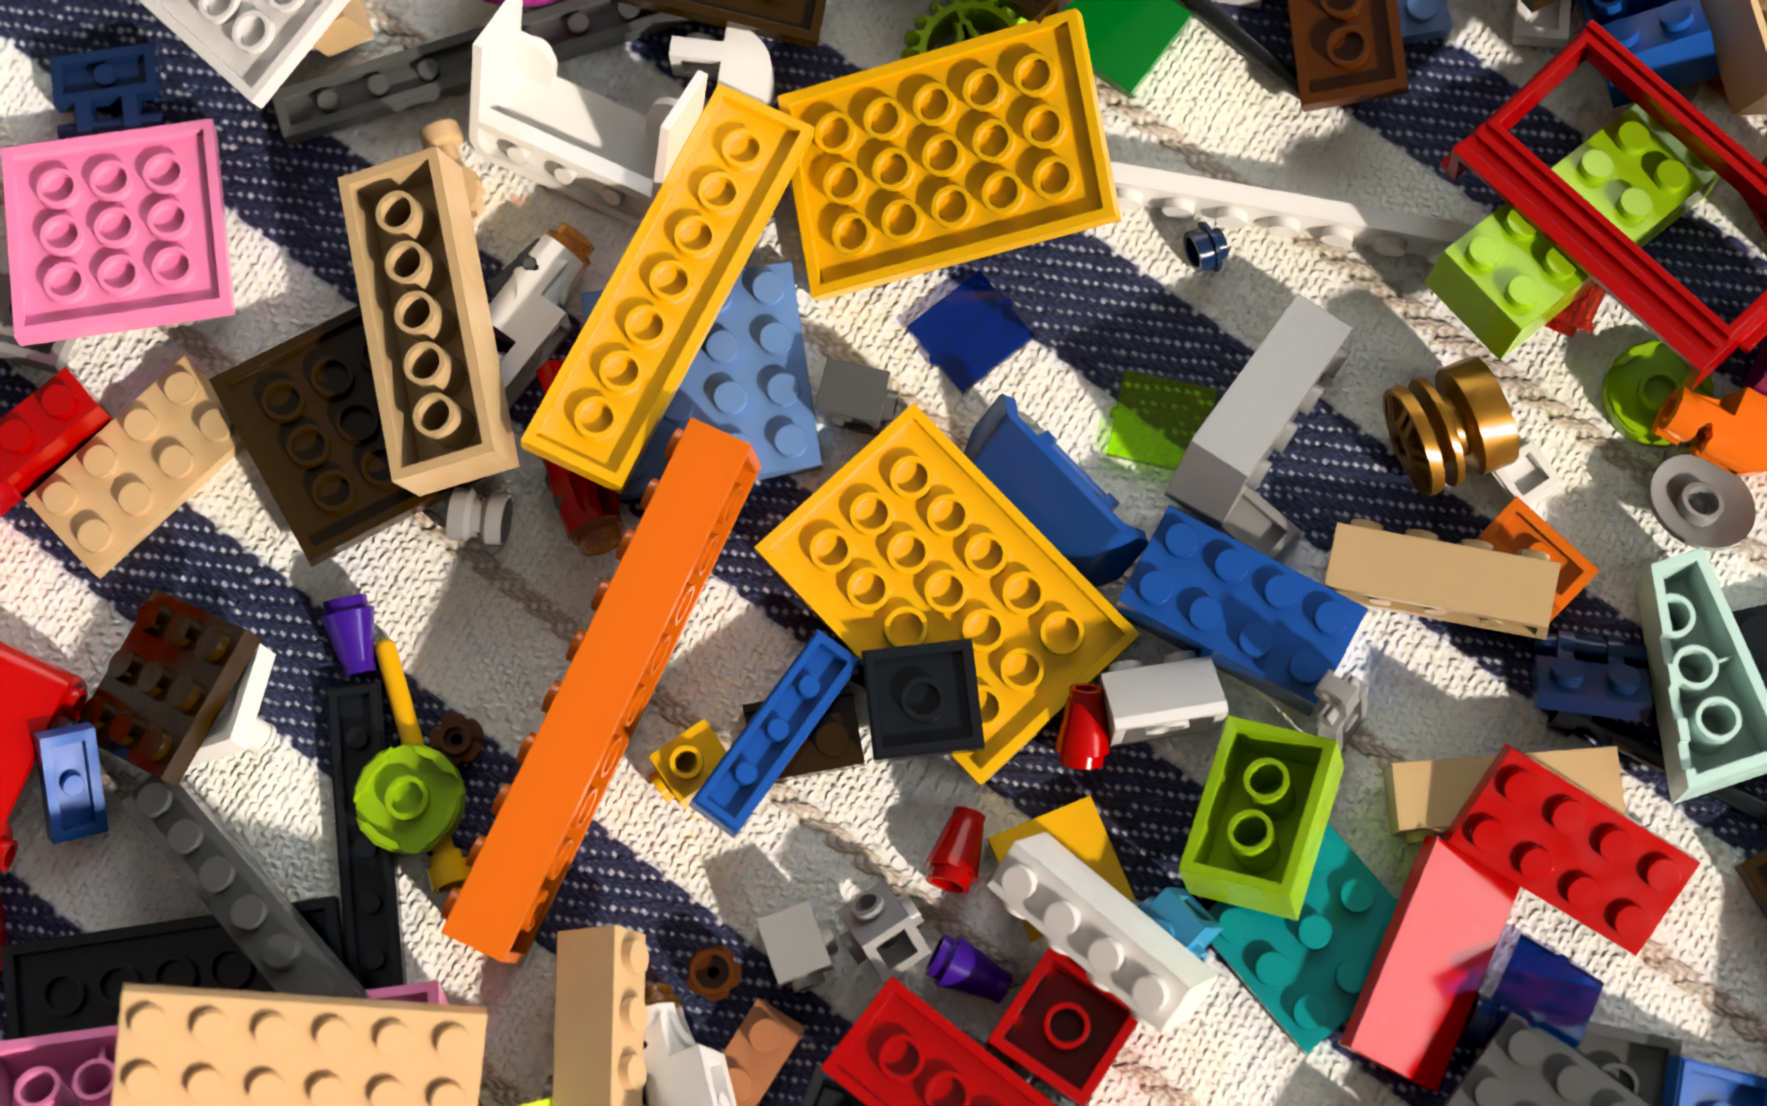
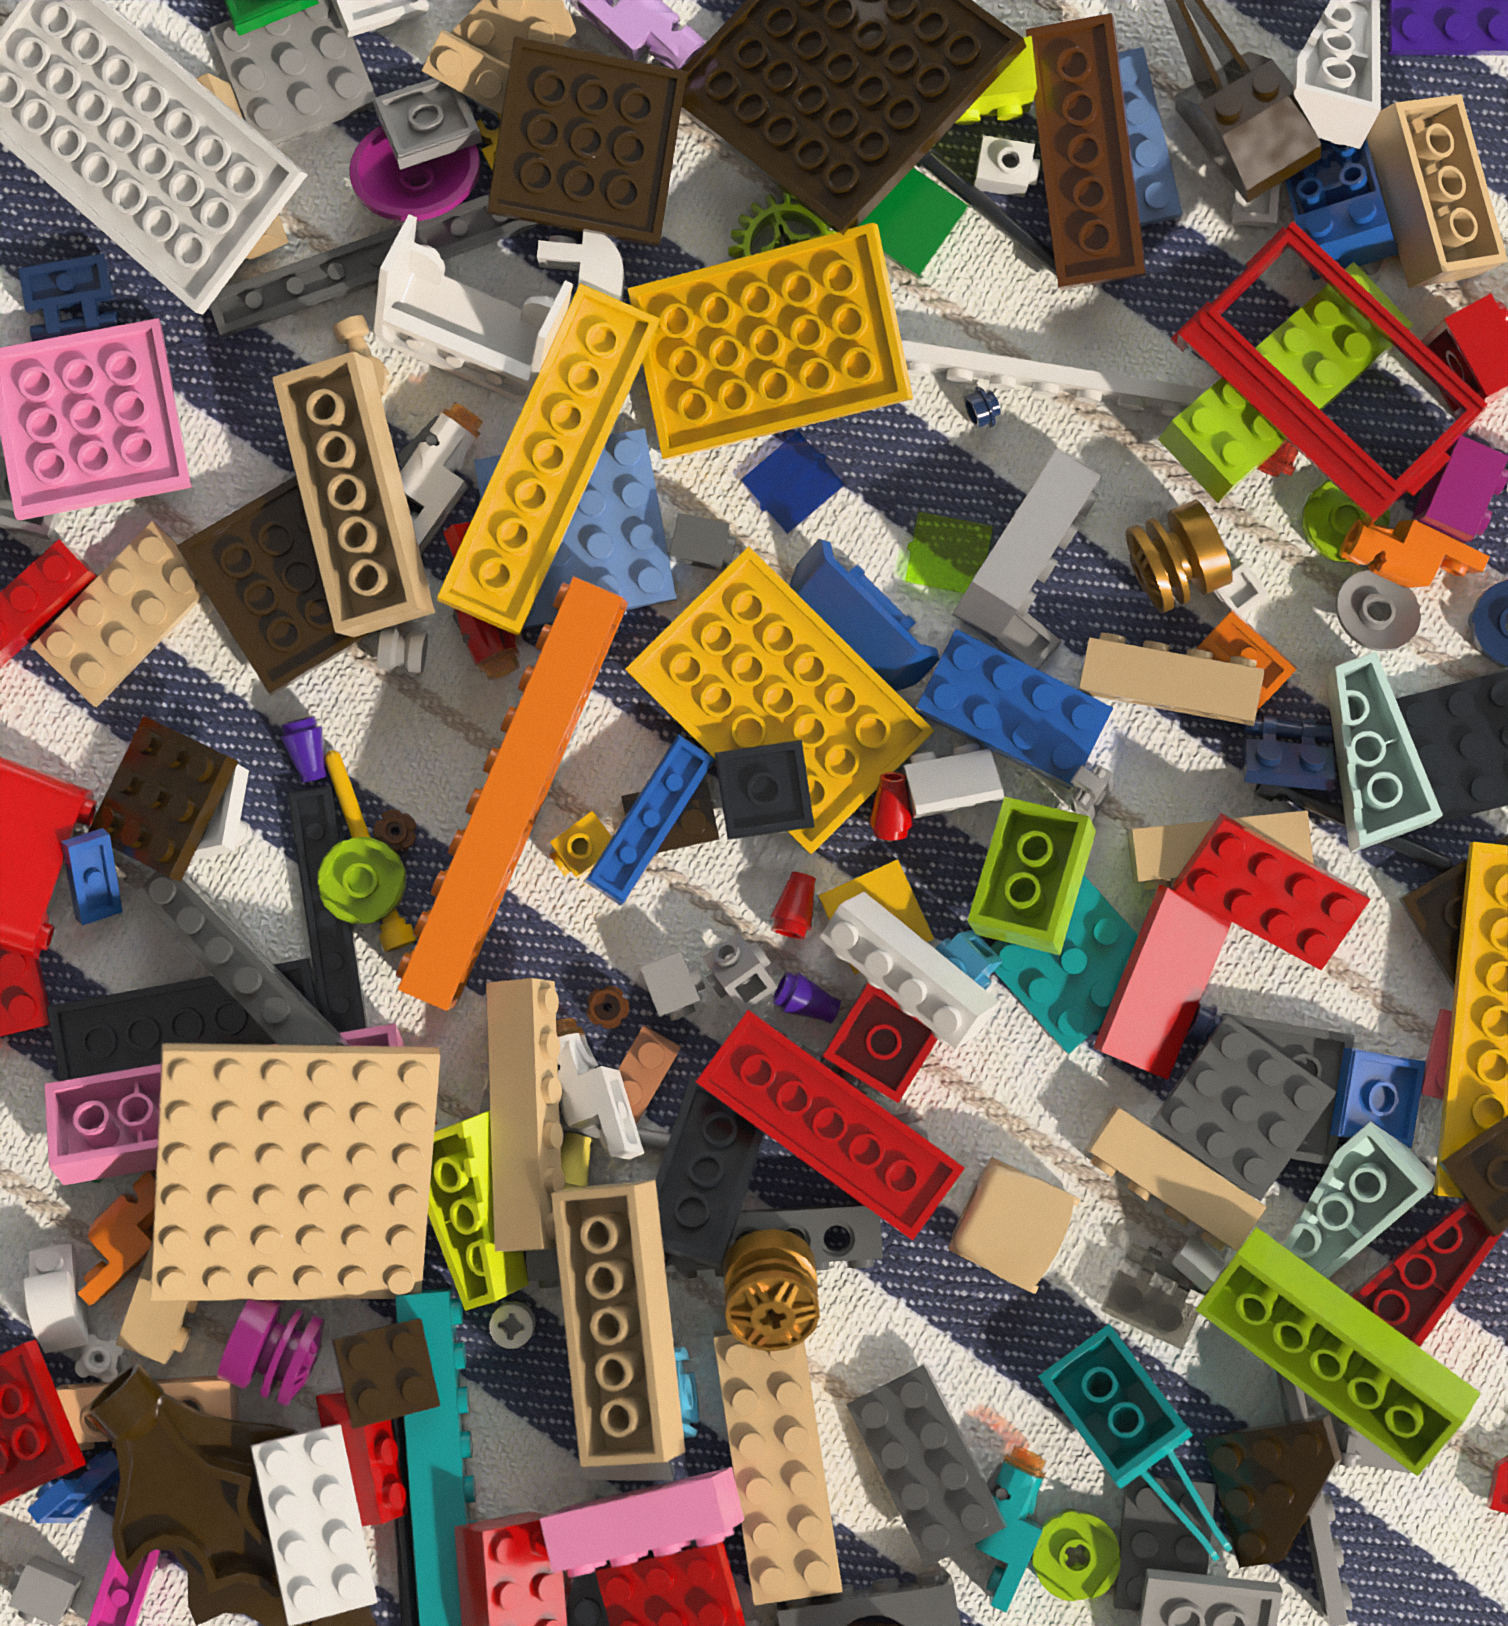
camera: 10 degrees left, 10 degrees up
clear blue piece [1490,934,1604,1049] -> none

